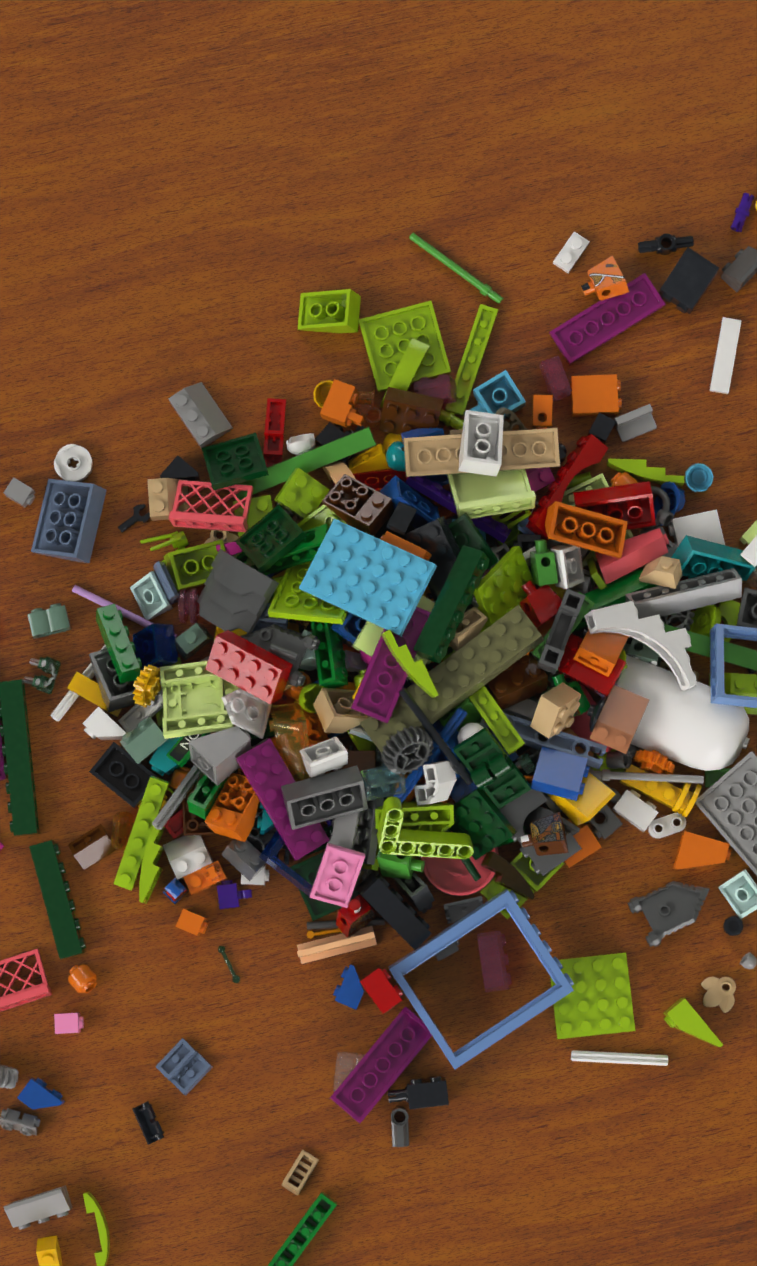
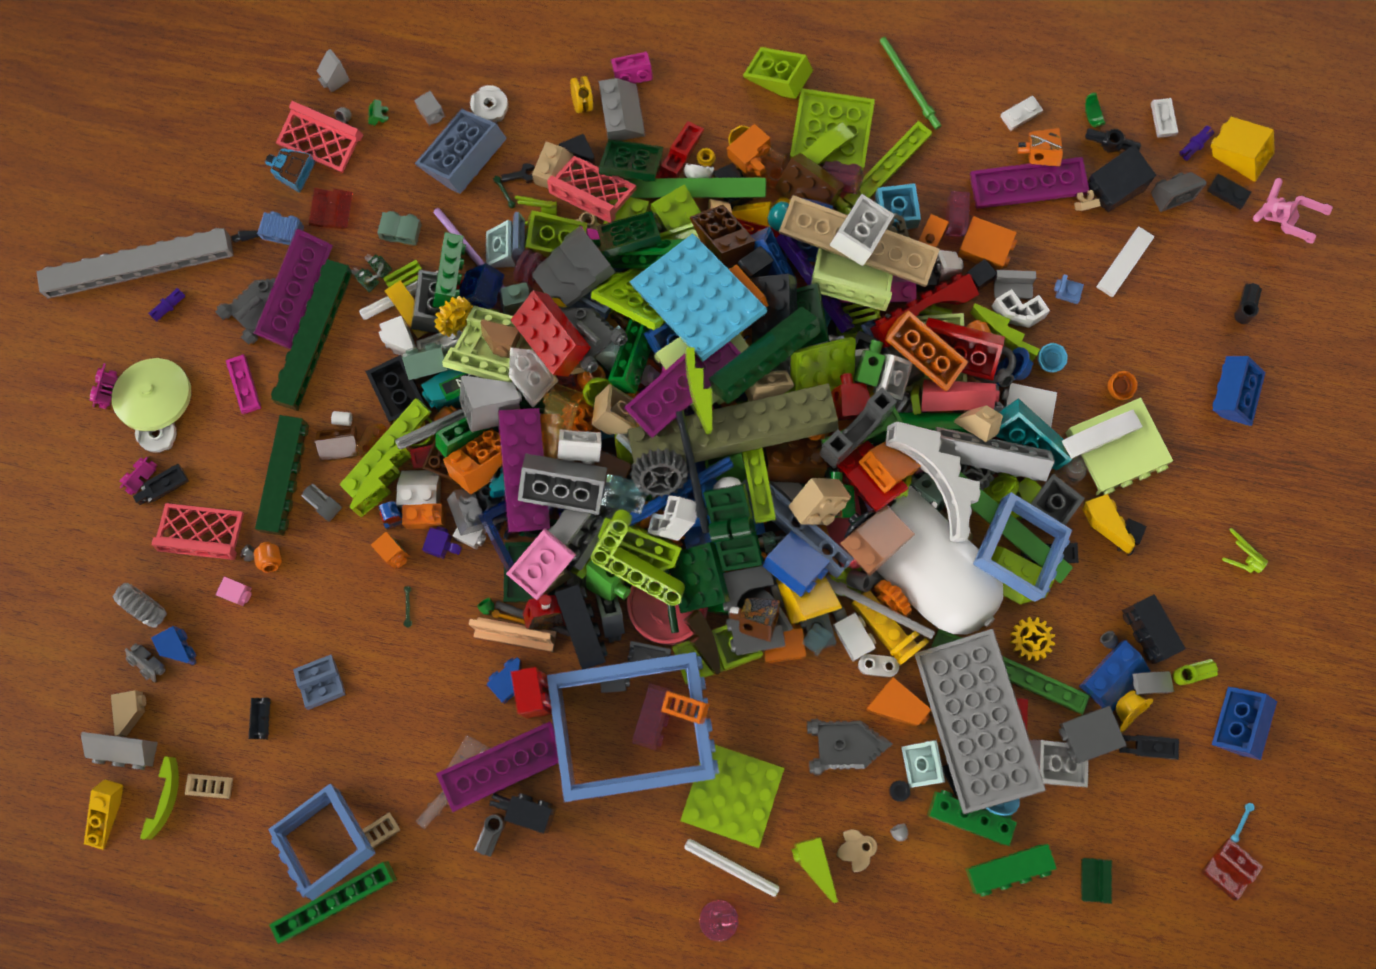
camera: 25 degrees right, 5 degrees down
none -> tan slope [111,690,146,737]
none -> tan slope [185,774,233,799]
none -> dark grey hinge [241,544,255,562]
none -> medium blue window [268,784,376,900]
none -> dark grey piece [302,484,343,522]
none -> white hinge [331,411,352,426]
none -> lime tile [383,260,422,287]
none -> clear pin [415,790,448,829]
none -> green hinge [477,598,495,615]
none -> medium nougat slope [481,319,520,358]
none -> dark green hinge [493,176,516,208]
none -> yellow head [570,76,593,113]
none -> dark pink bracket [611,52,653,84]
none -> orange slope [661,691,710,724]
none -> yellow plate [697,148,715,167]
none -> clear pink head [699,900,738,941]
none -> clear light blue panel [802,623,832,656]
none -> white slope [934,250,964,282]
none -> white brick [991,289,1050,328]
none -> medium blue bracket [1054,274,1084,304]
none -> tan tile [1074,190,1100,211]
none -> green helmet [1085,93,1106,127]
none -> white plate [1151,98,1178,138]

